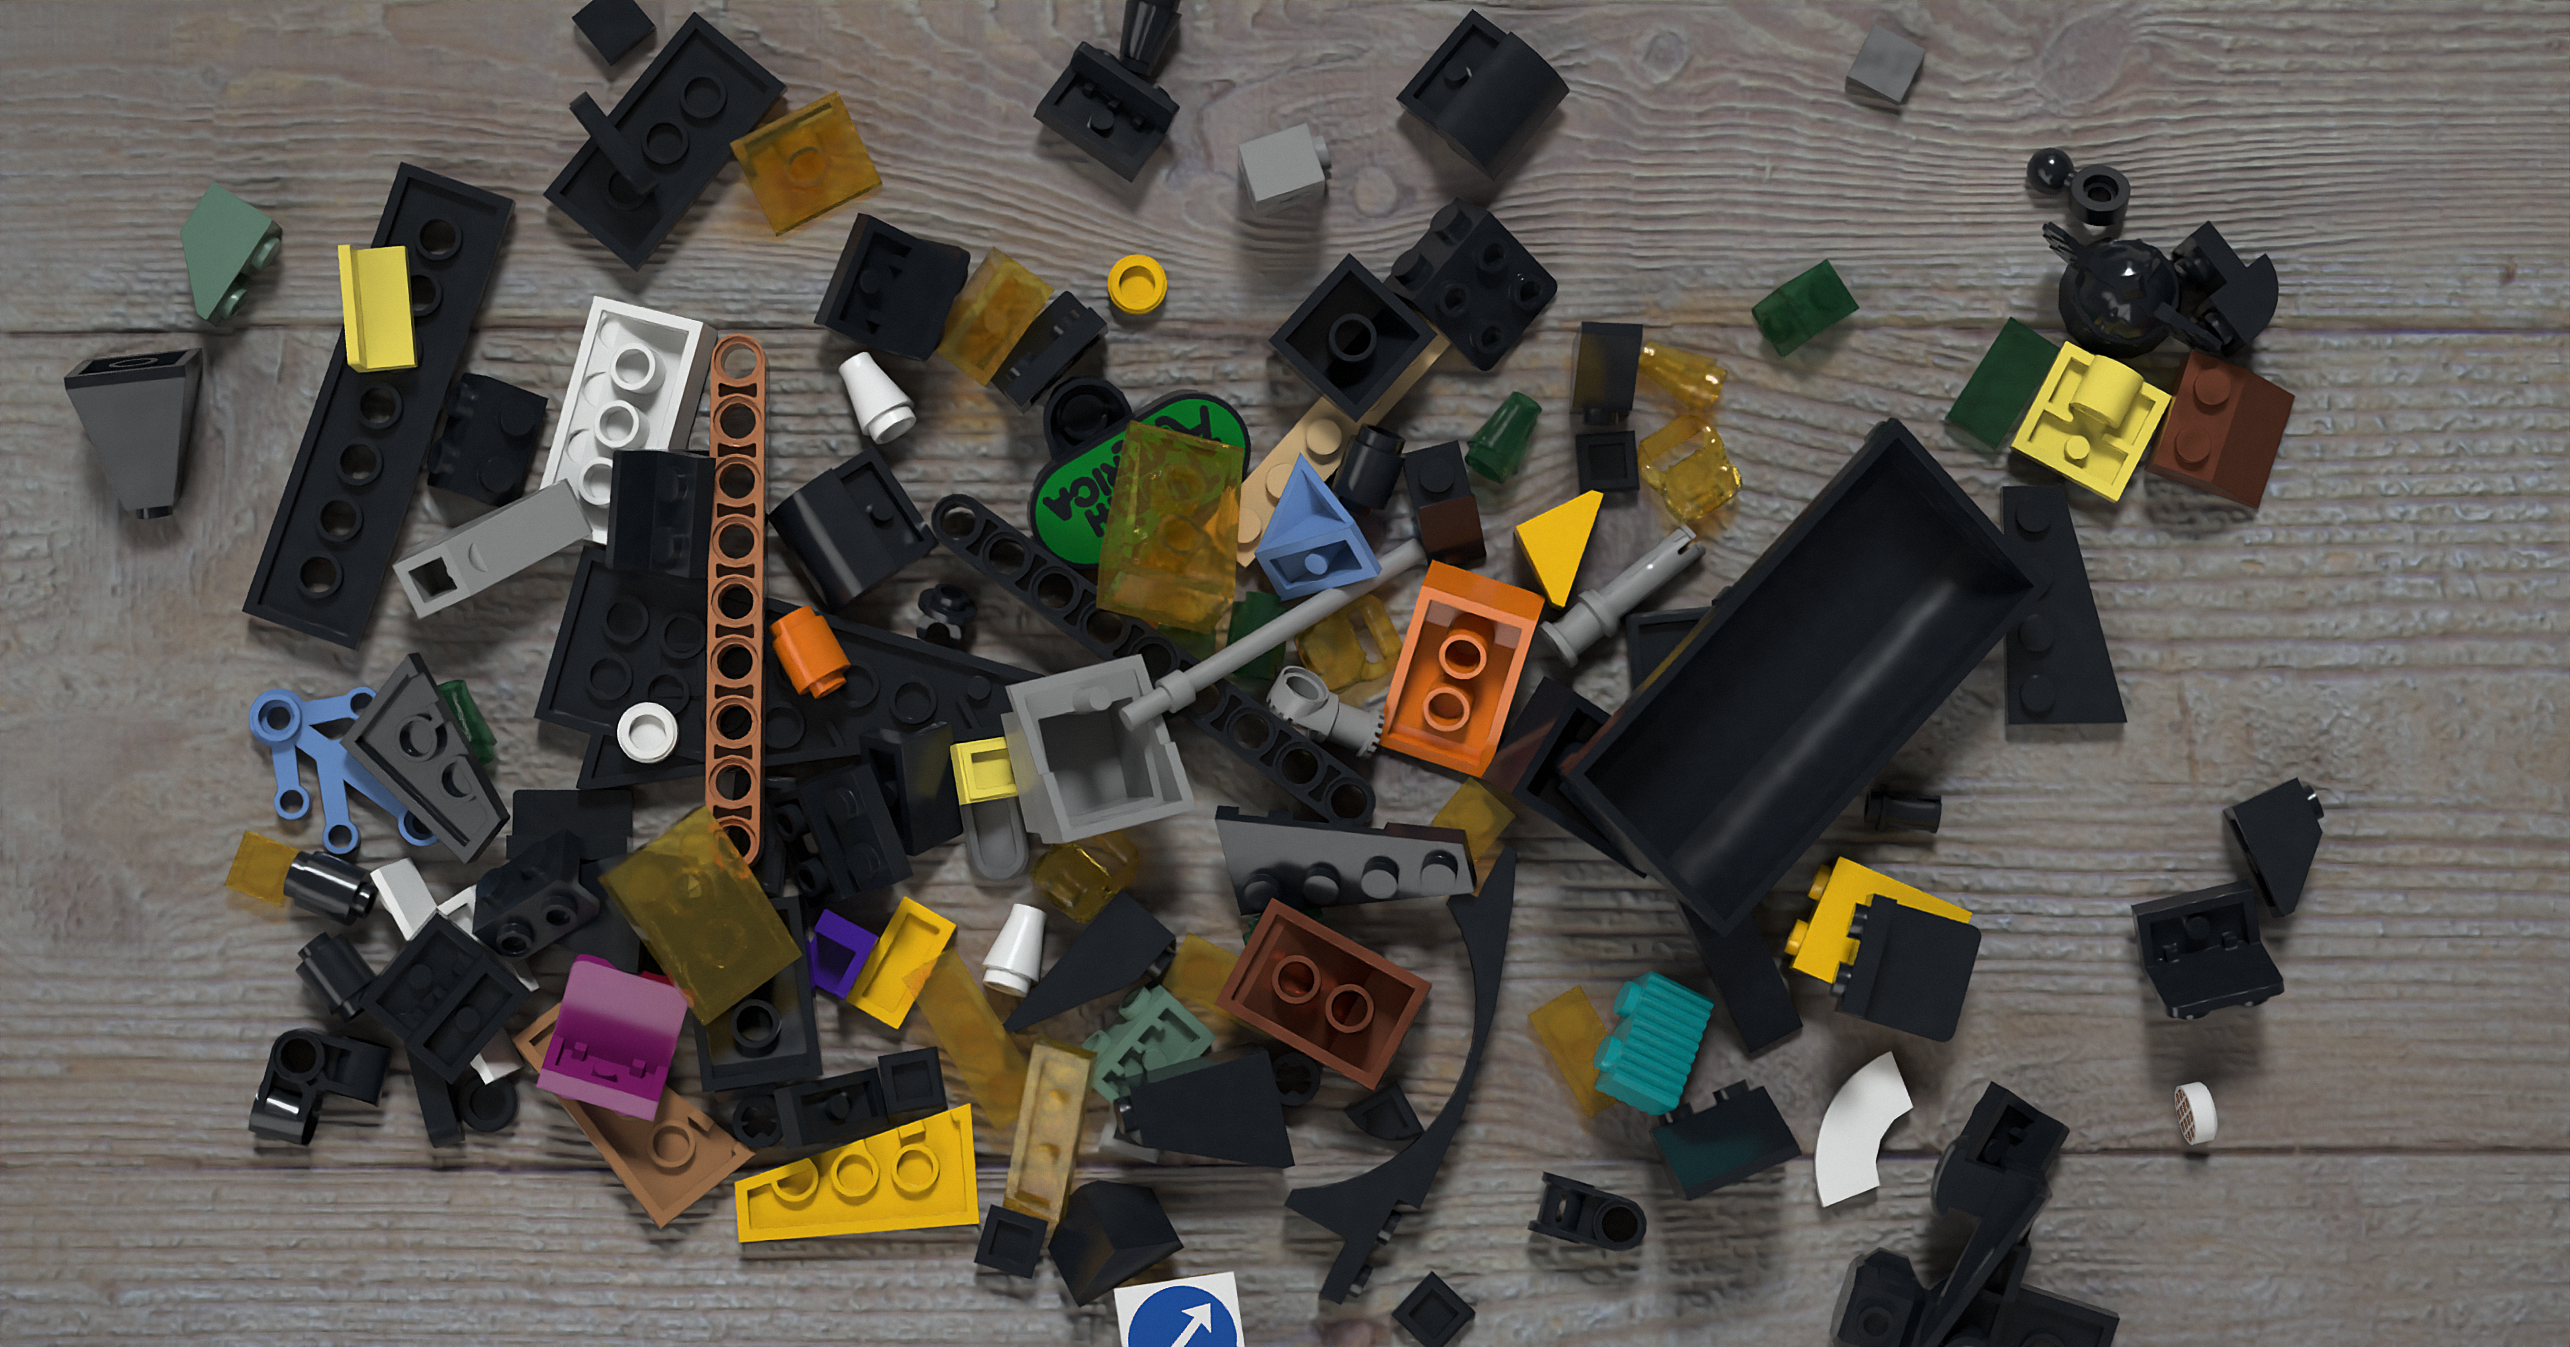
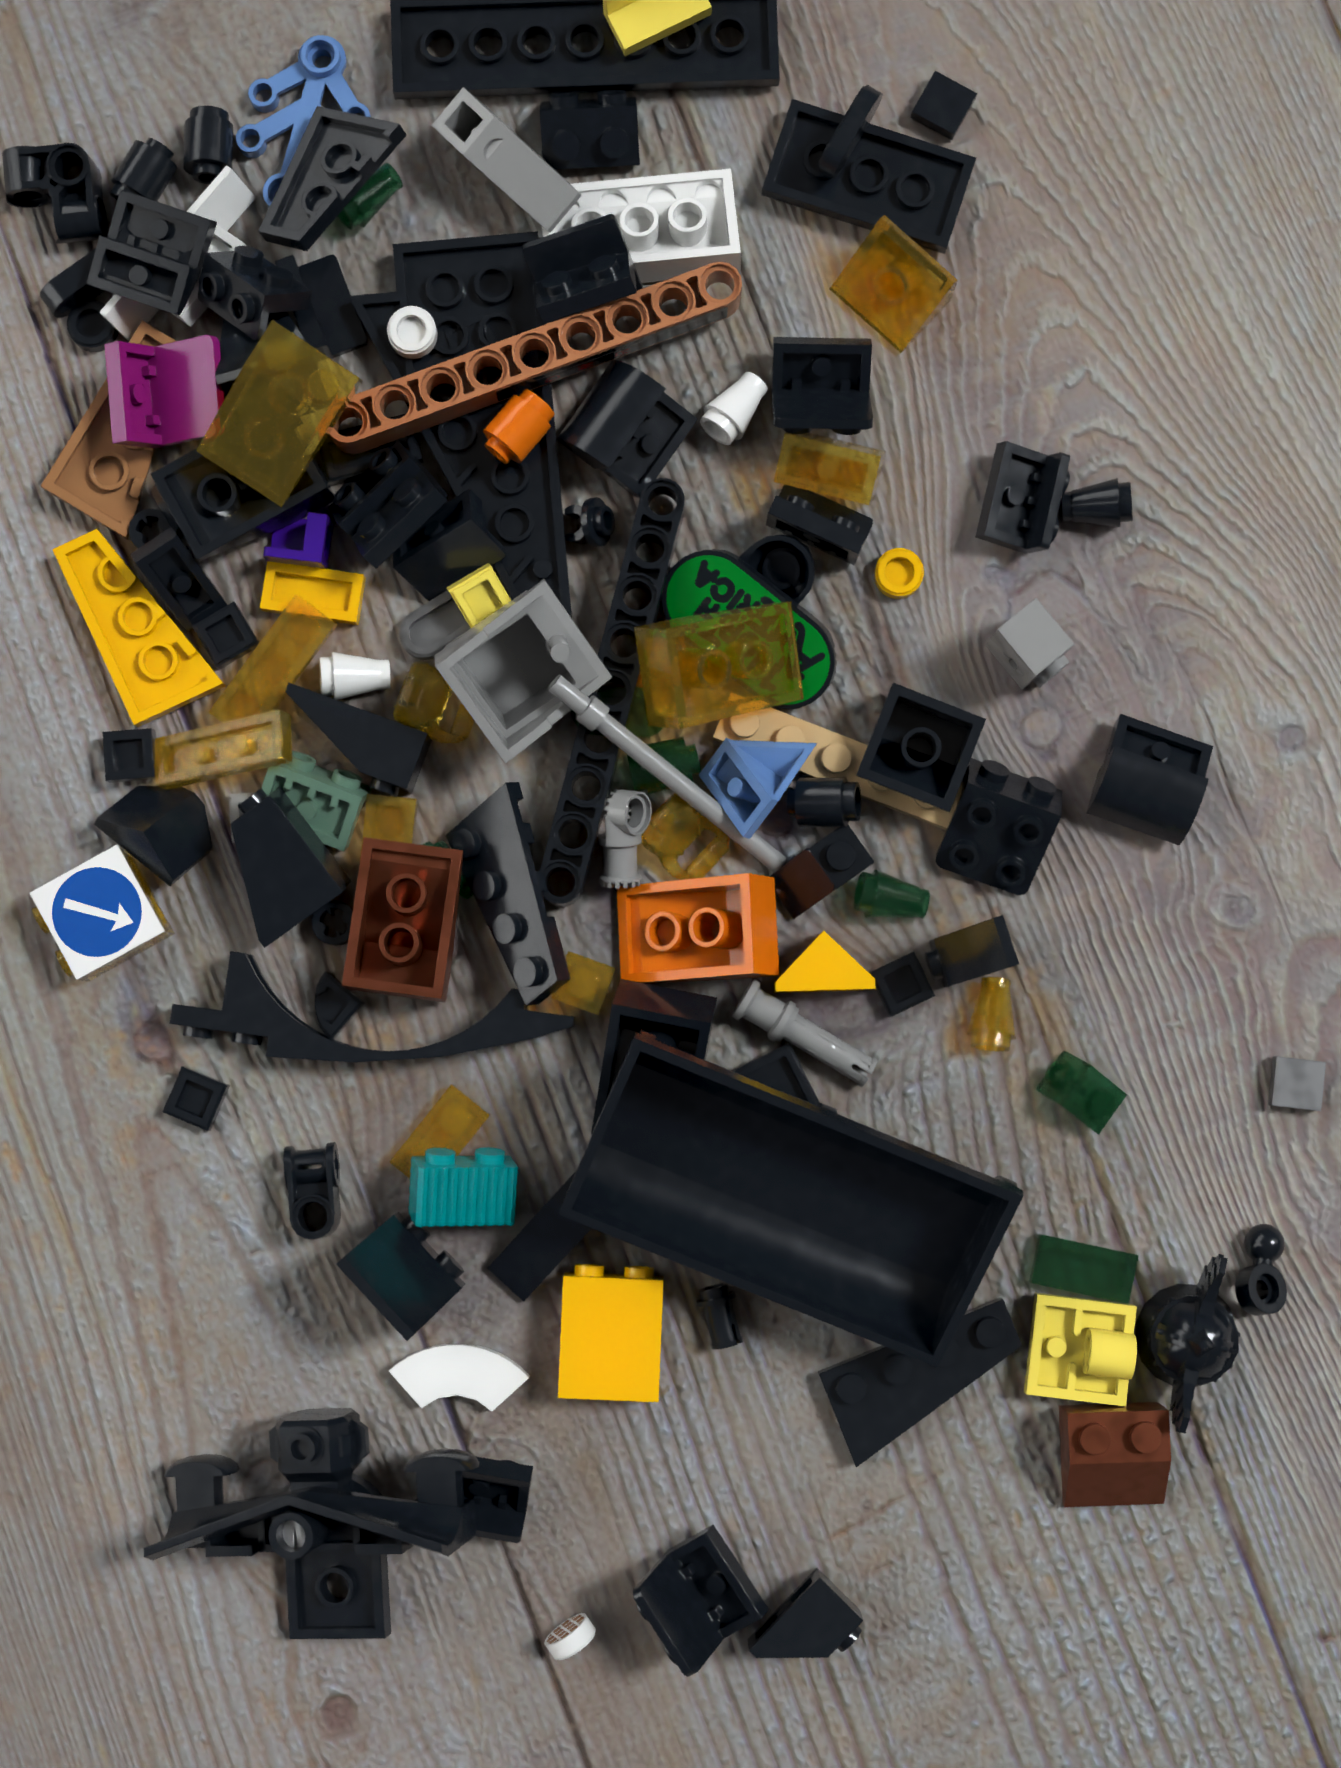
camera: 75 degrees right, 0 degrees up
clear yellow tile [224,830,302,907] -> none
clear yellow piece [1637,413,1743,524] -> none
black bracket [1829,893,1981,1042] -> none
black brick [2172,220,2279,358] -> none

